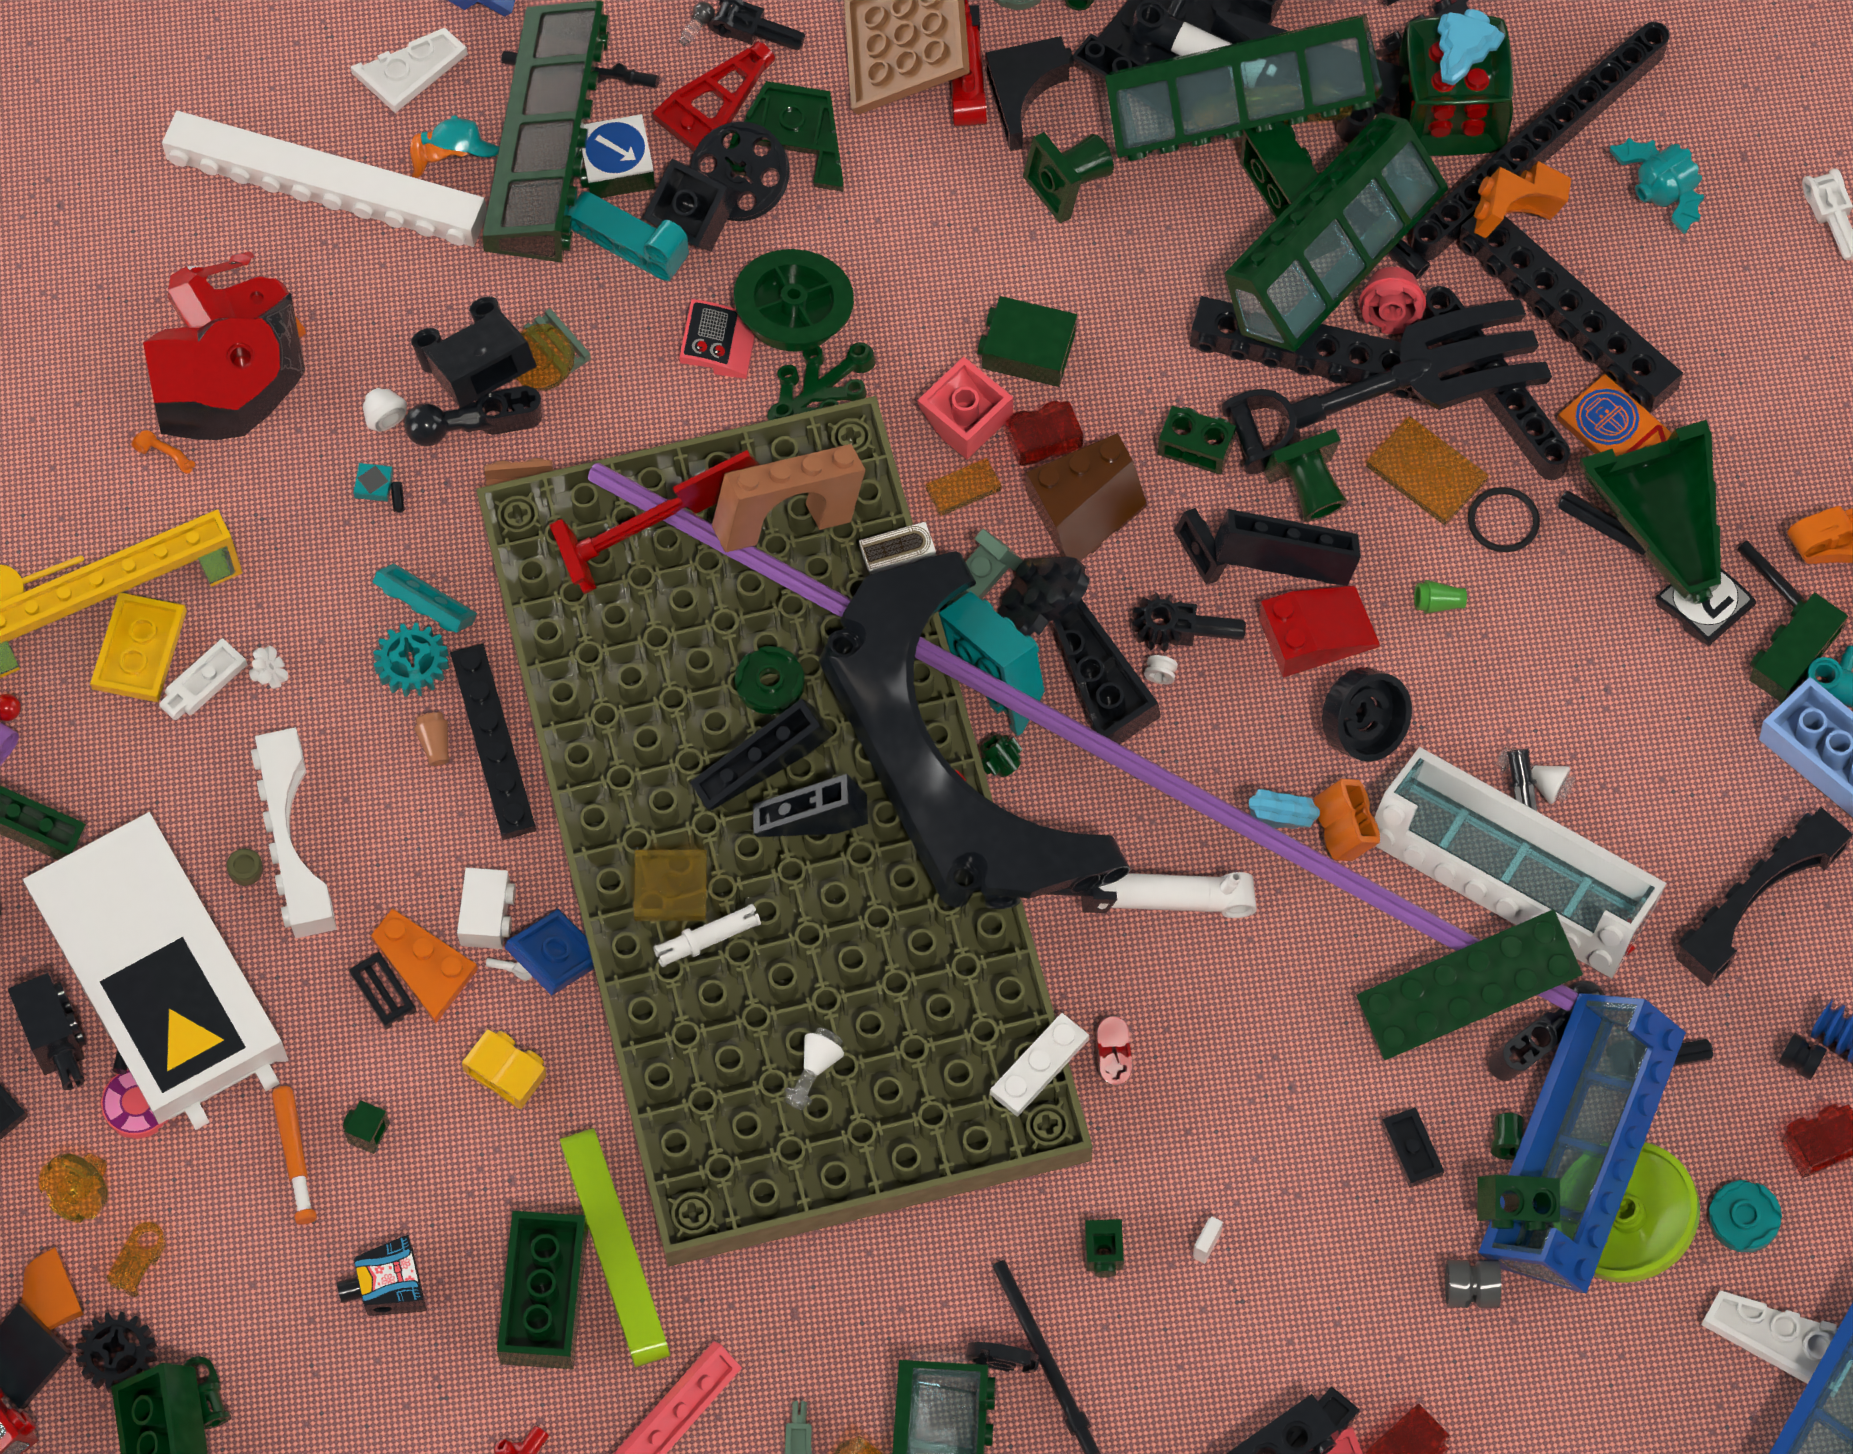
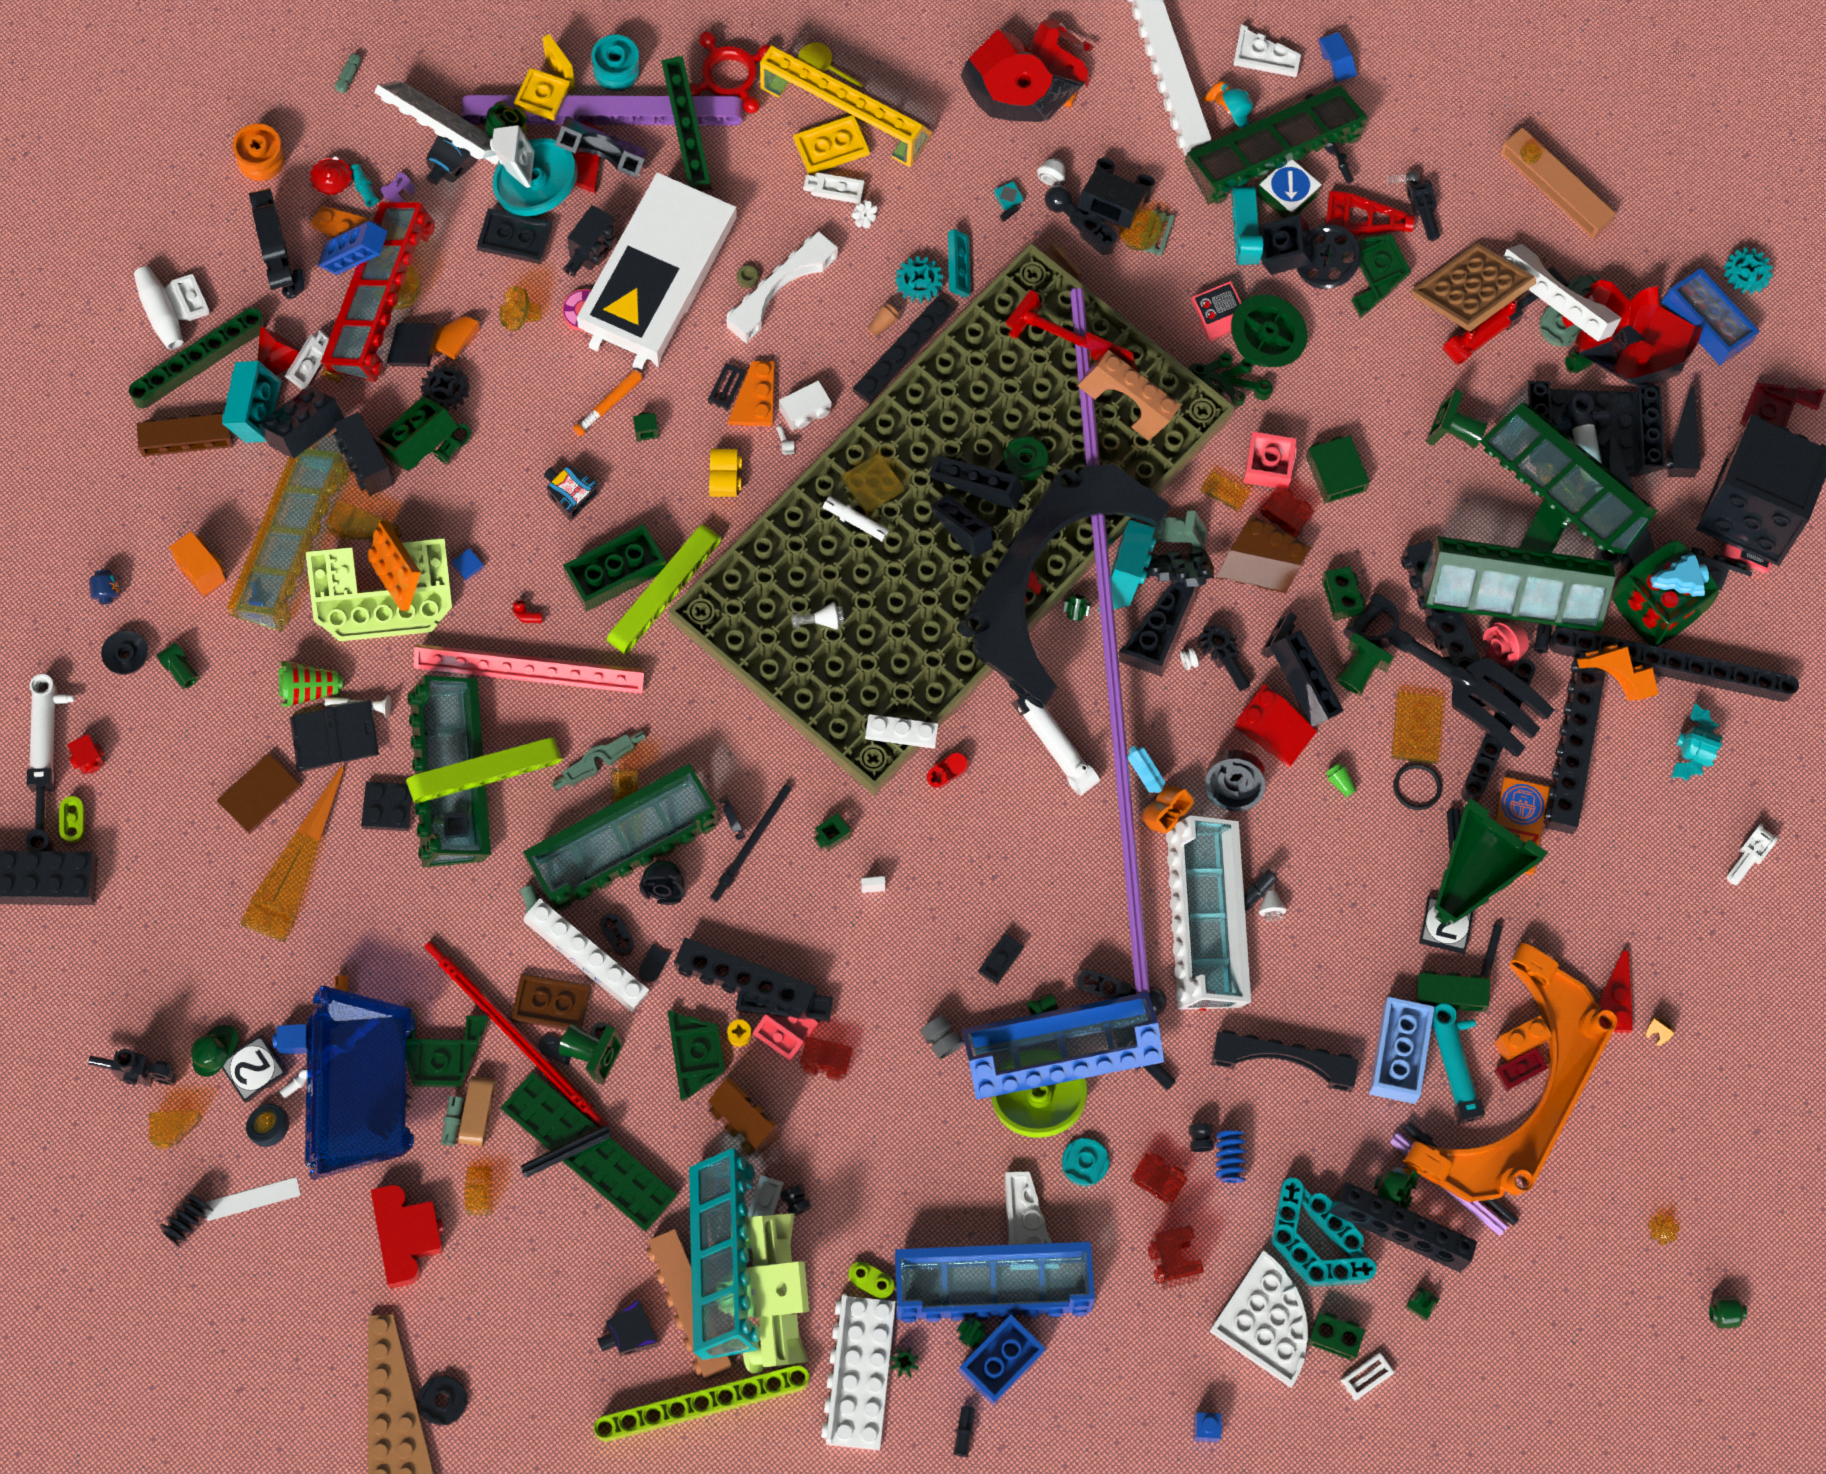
camera: 50 degrees right, 5 degrees up
clear yellow piece [107,1222,166,1297] -> none
orange piece [131,430,195,474] -> none
blue tile [505,909,594,996] -> none
tile [859,522,936,575] -> none
black arch [985,36,1074,151] -> none
dark green plate [1356,909,1583,1060] -> none
dark green brick [1477,1174,1560,1231] -> none

